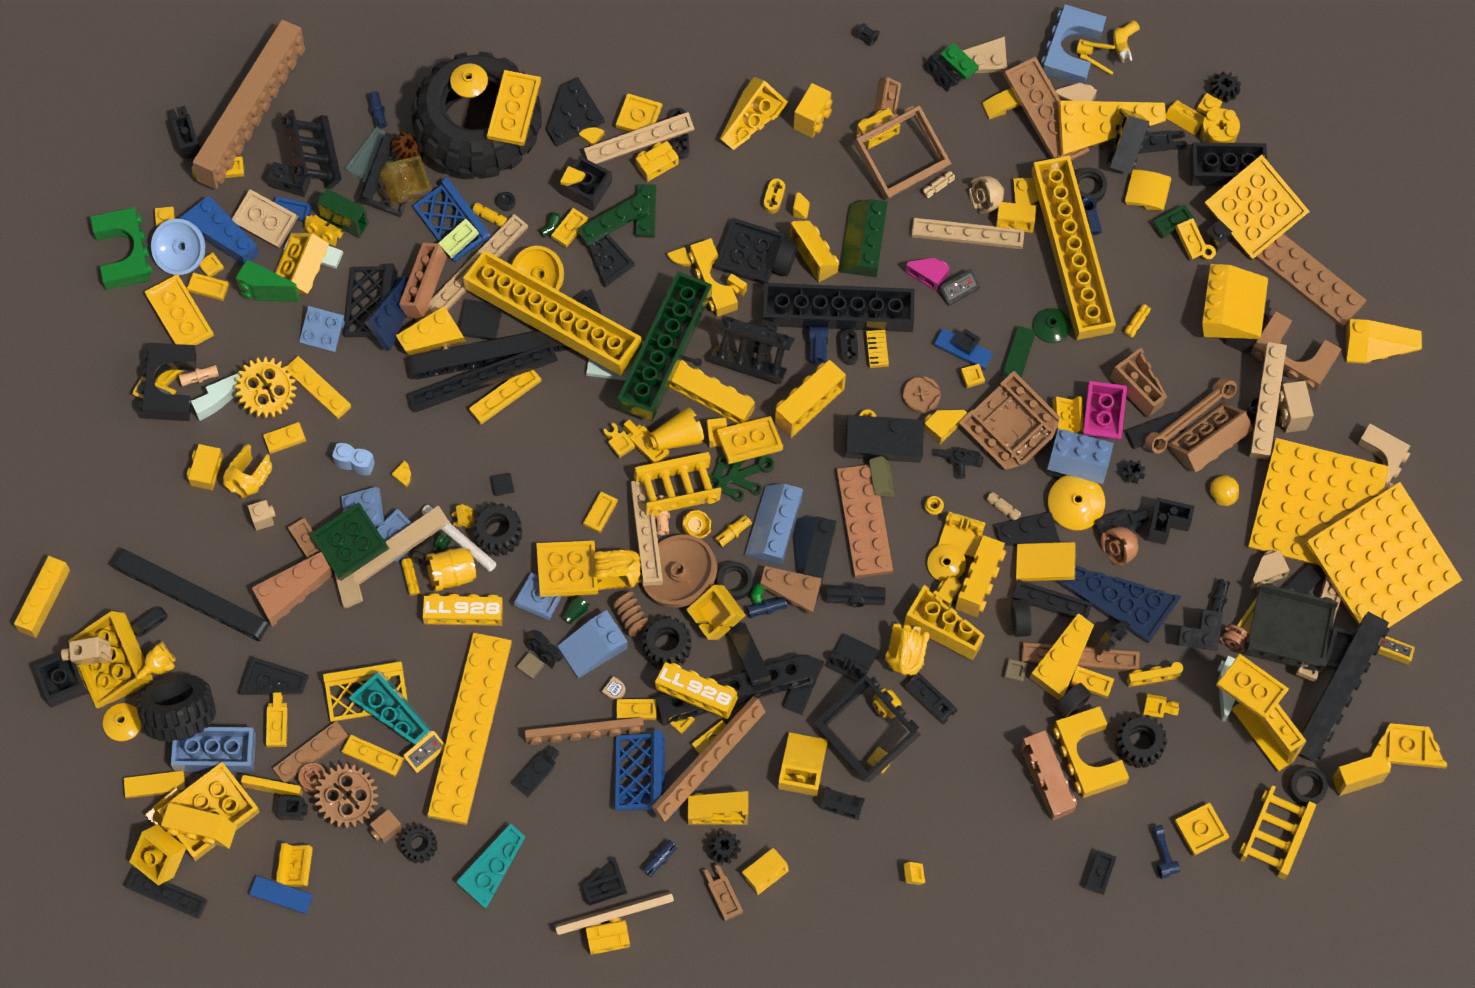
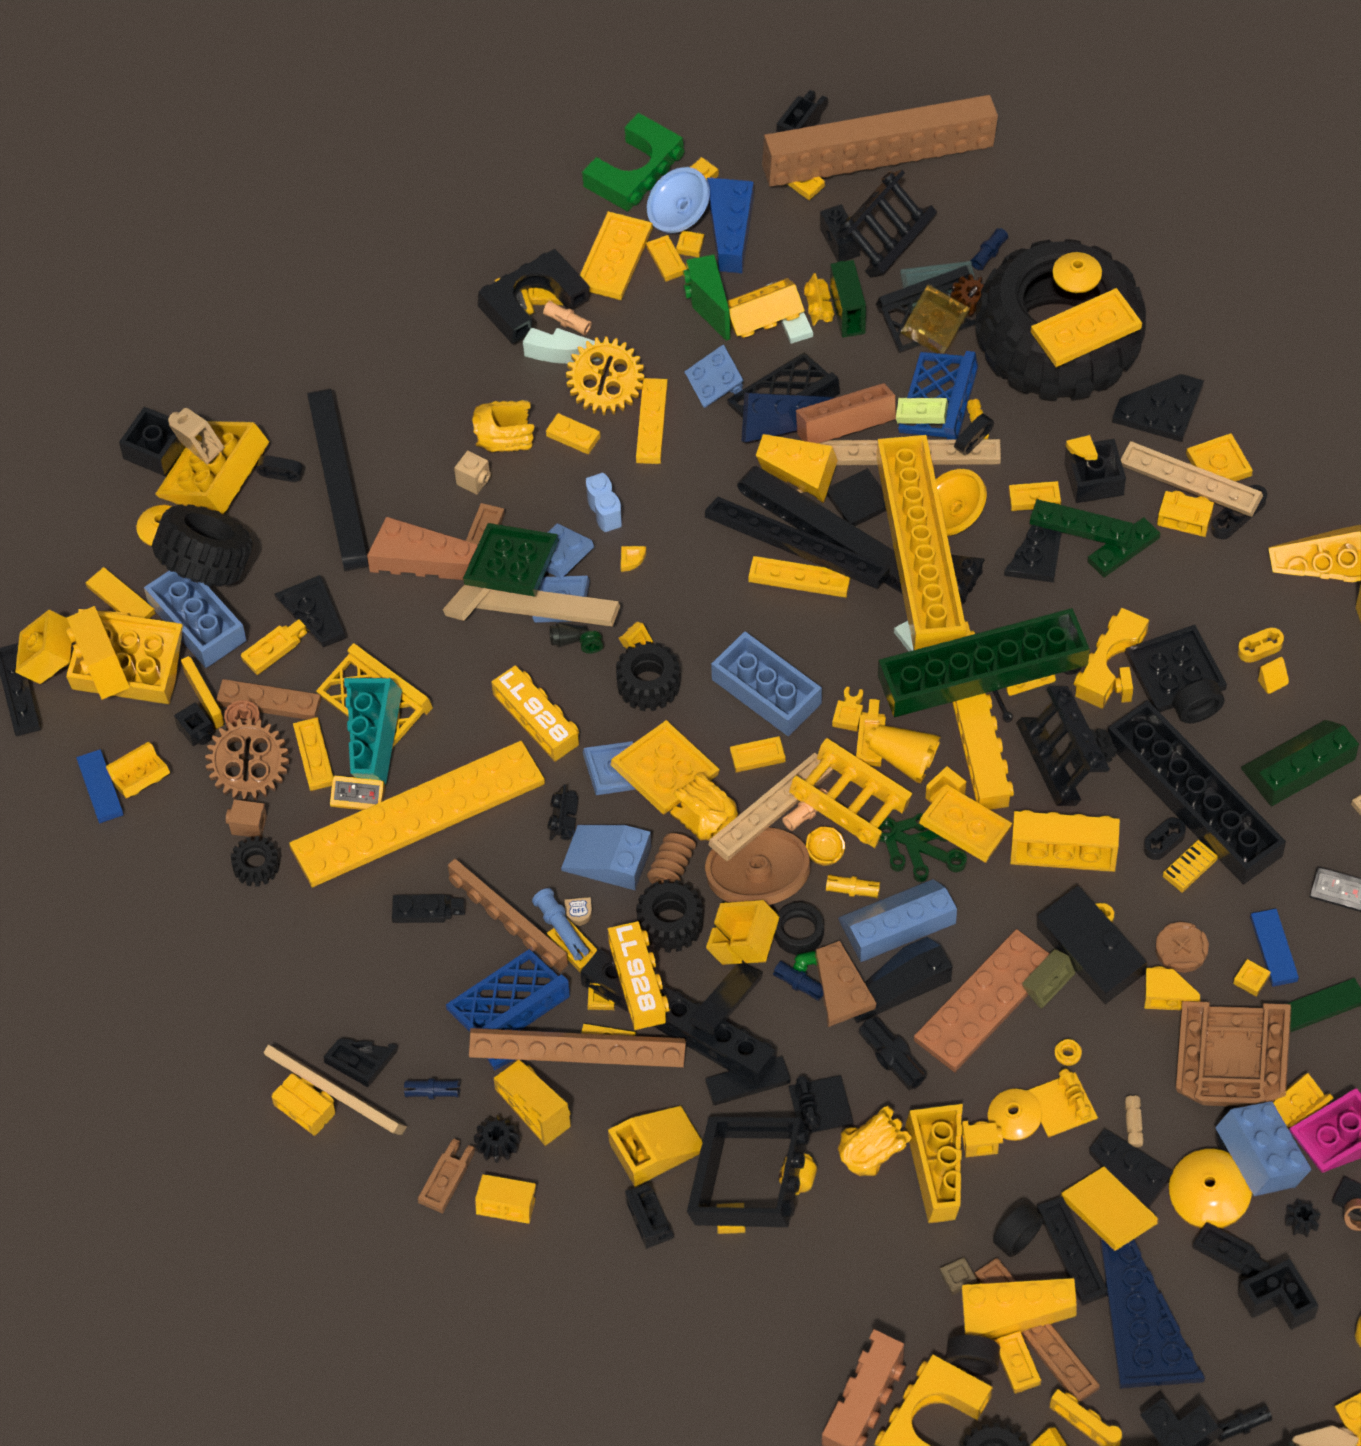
camera: 55 degrees right, 10 degrees down
yellow brick [14,556,70,638] -> none
yellow animal [136,641,176,680] -> none
yellow brick [187,444,223,490] -> none
tan plate [232,189,298,248] -> none
blue tile [274,196,312,222] -> none
yellow axle [401,558,420,596] -> none
white axle [422,505,497,572] -> none
yellow piece [426,547,476,592] -> none
teal wing [456,824,525,910] -> none
black tile [492,473,515,496] -> none
black tile [497,192,516,211] -> none
dark tan tile [517,652,545,680] -> none
dark green arm [540,212,561,238] -> none
dark green cone [562,595,590,624] -> none
yellow tile [579,128,605,146] -> none
yellow tile [667,247,691,267] -> none
yellow slope [790,221,839,283] -> none
dark blue piece [809,326,828,364] -> none
yellow plate [904,862,925,885] -> none
dark pink slope [905,258,950,292] -> none
black plate [905,672,958,725] -> none
black piece [936,447,984,479] -> none
black plate [954,329,981,355] -> none
yellow wedge [955,535,1006,617] -> none
black wing [1094,620,1130,655] -> none
nougat cylinder [1101,526,1139,566] -> none
none -> medium blue pin [532,888,589,960]
none -> medium blue brick [711,631,822,736]
none -> black beam [954,414,994,455]

